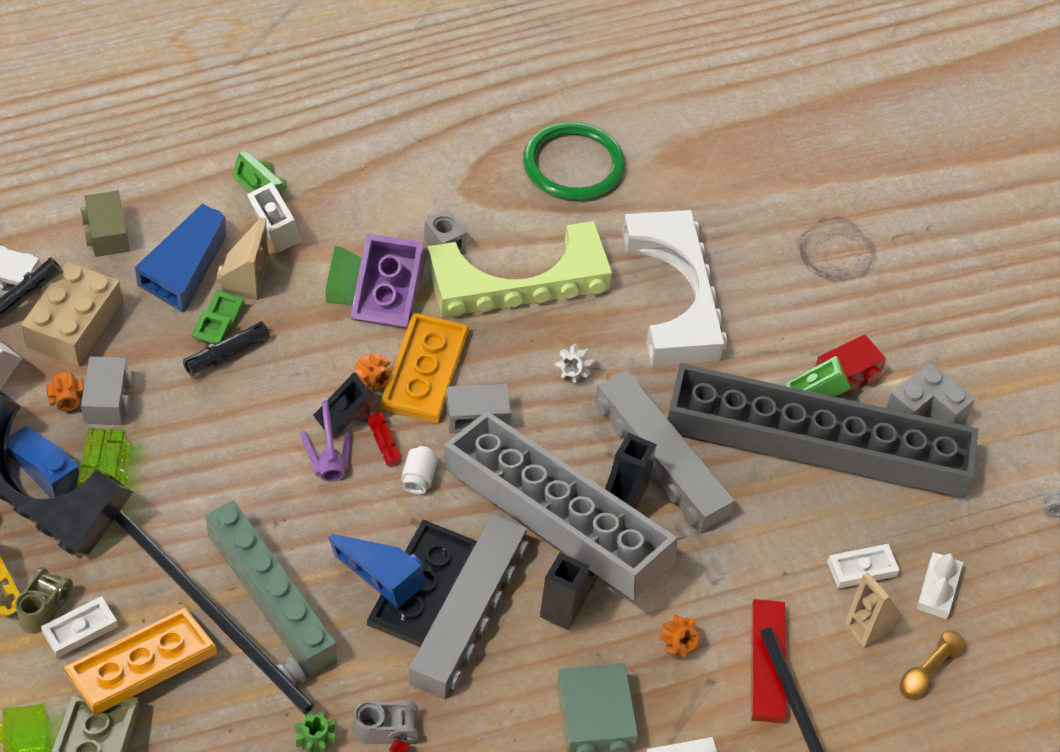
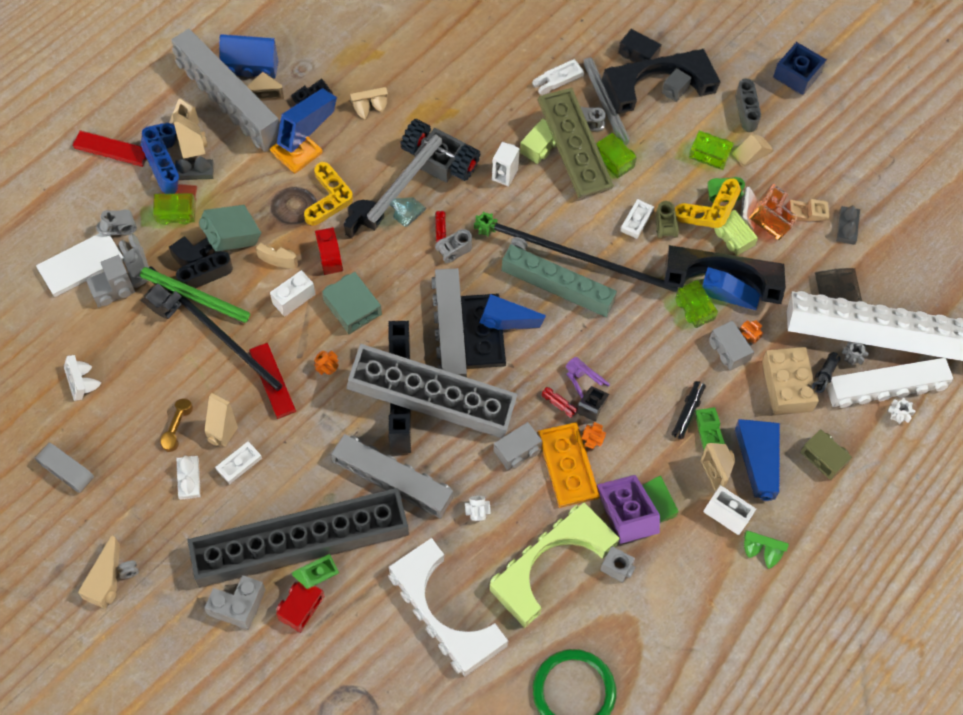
camera: 155 degrees right, 10 degrees up
light orange tile [64,608,217,715] -> none
white brick [401,446,438,495] -> none

